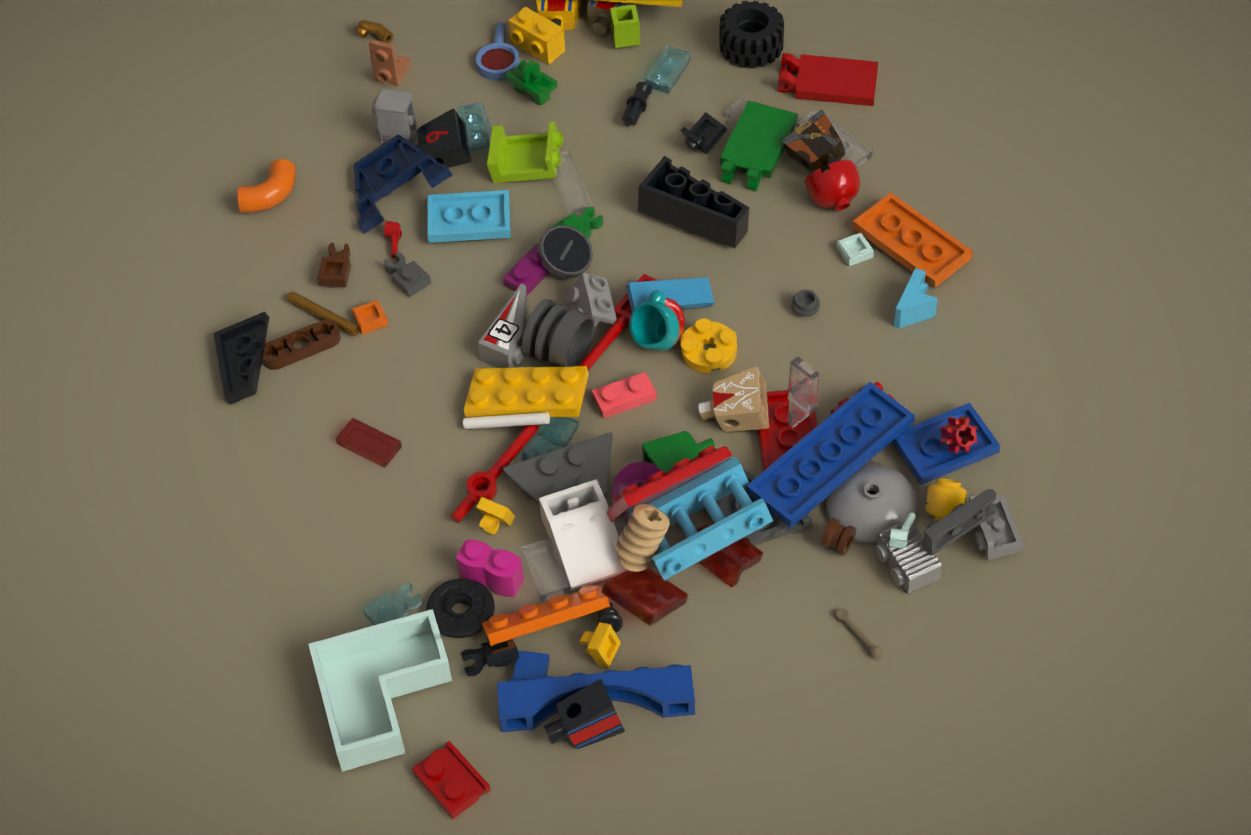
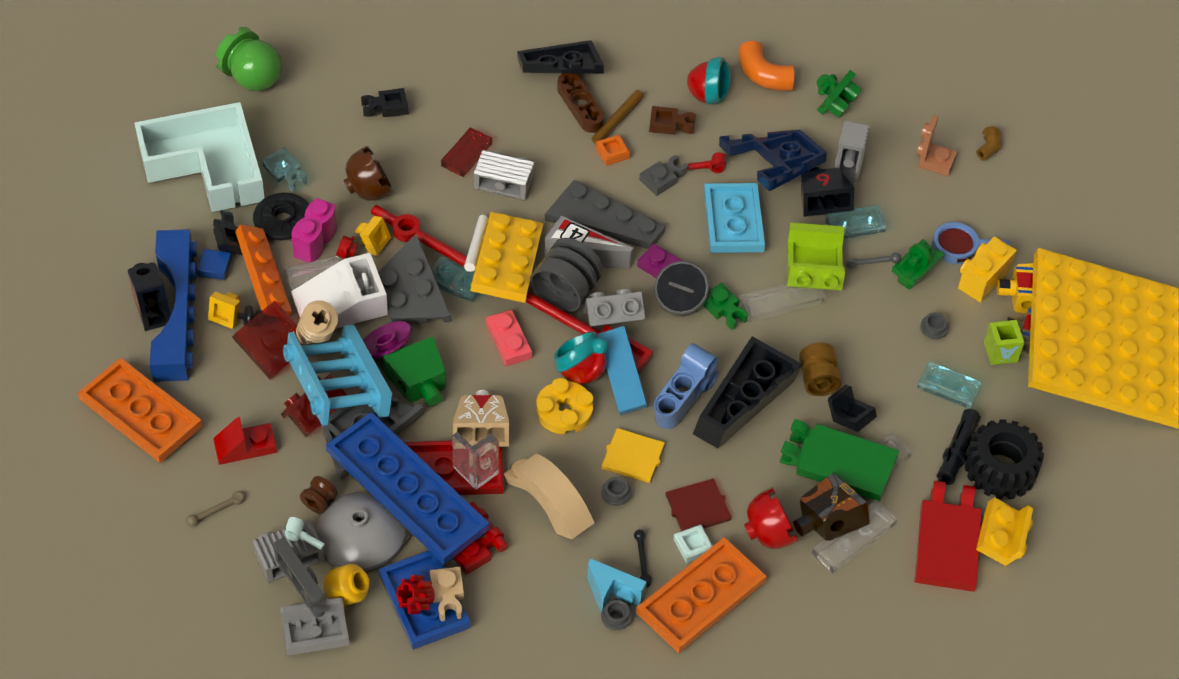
camera: 85 degrees right, 0 degrees up
red plate [412,741,491,819] -> none
red tile [607,445,732,522] -> none
black axle [622,82,652,126] -> none
none -> orange plate [77,357,203,463]
none -> red slope [213,417,277,465]
none -> bright green tile [215,27,282,91]
none -> red plate [335,235,358,259]
none -> reddish brown cylinder [343,146,394,201]
none -> black plate [361,88,409,117]
none -> tan plate [430,567,464,621]
none -> light grey brick [474,150,534,200]
none -> tan arch [503,453,594,539]
none -> dark grey wing [545,180,665,249]
none -> yellow piece [601,428,665,483]
none -> dark grey plate [601,600,632,630]
none -> black hinge [634,529,652,587]
none -> medium blue piece [654,343,719,429]
none -> clear red piece [665,478,732,532]
none -> teal piece [687,57,731,105]
none -> pearl gold wheel [799,342,842,396]
none -> green hips [816,70,862,118]
none -> dark grey hinge [846,252,901,269]
none -> dark grey plate [920,313,949,339]
none -> black pin [936,409,981,485]
none -> yellow bracket [976,497,1033,566]

